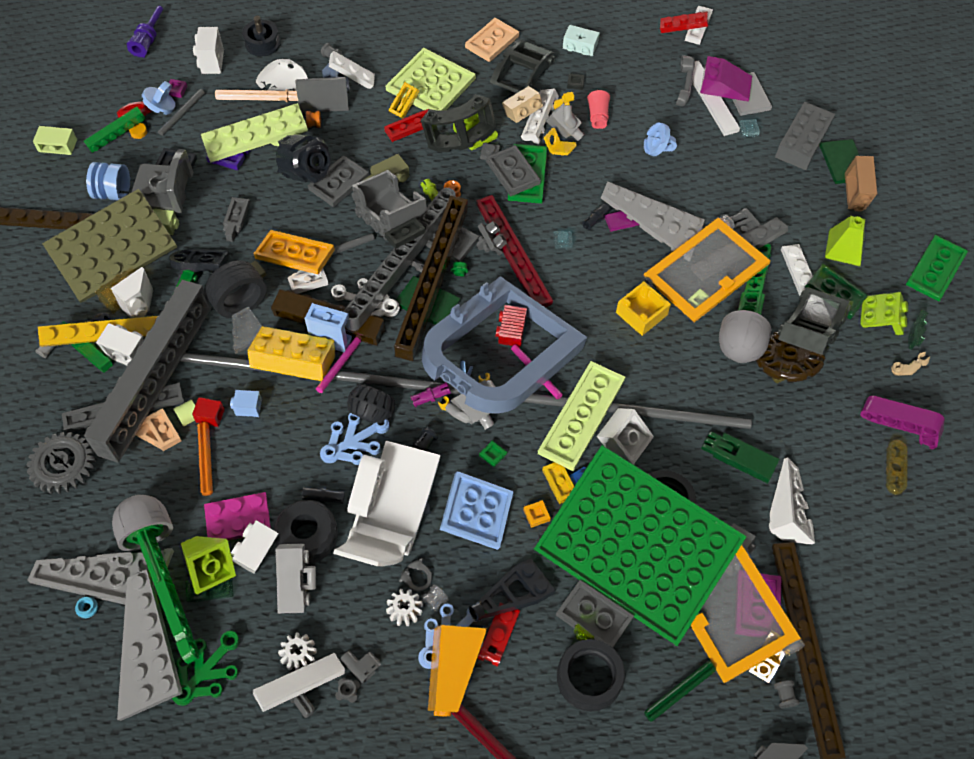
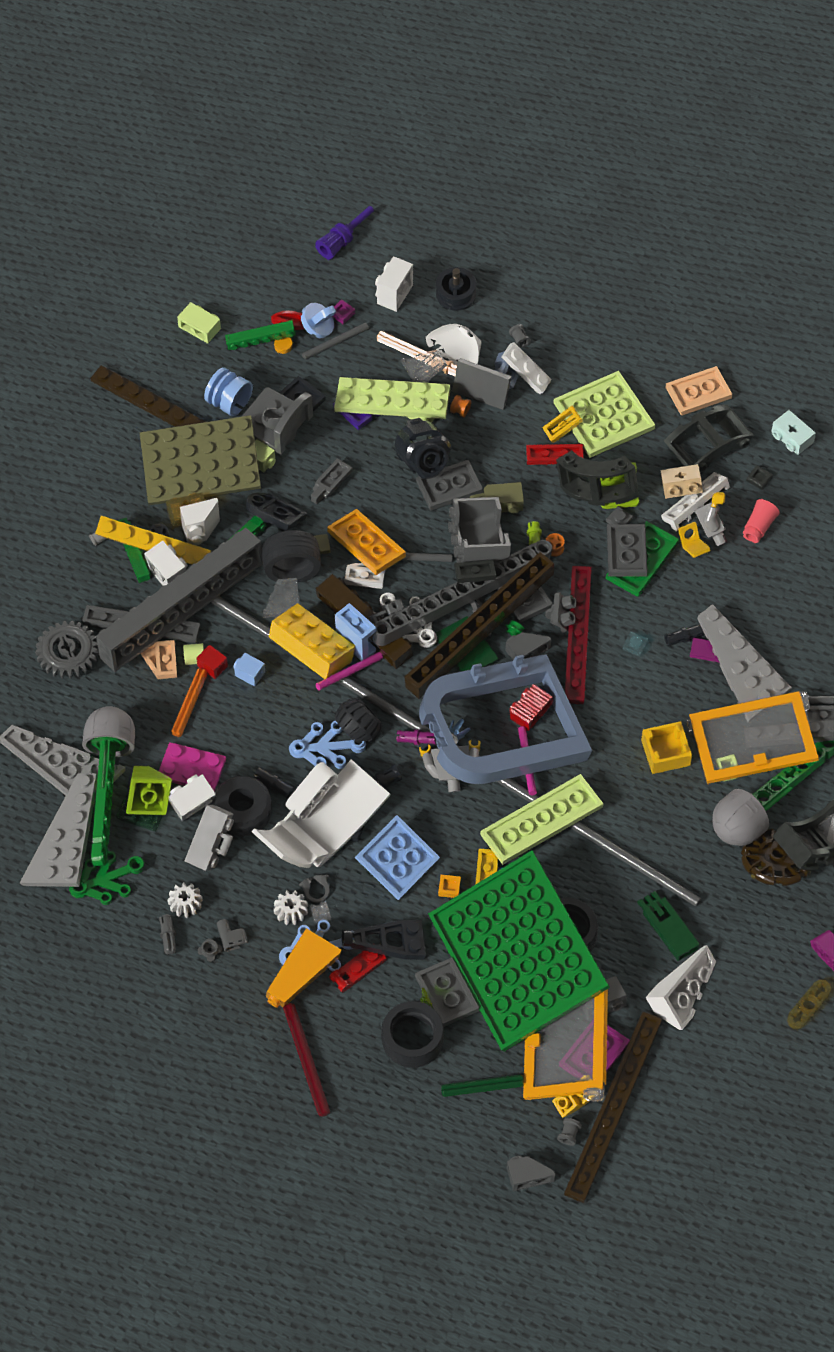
camera: 30 degrees right, 0 degrees up
medium azure plate [75,597,98,619] -> none
white tile [253,653,345,712] -> none
green tile [479,440,507,467] -> none
white slope [597,408,654,465] -> none
light blue tile [644,122,677,156] -> none
none -> dark grey piece [369,599,404,625]
none -> clear wing [400,350,448,383]
none -> dark grey slope [505,632,551,660]

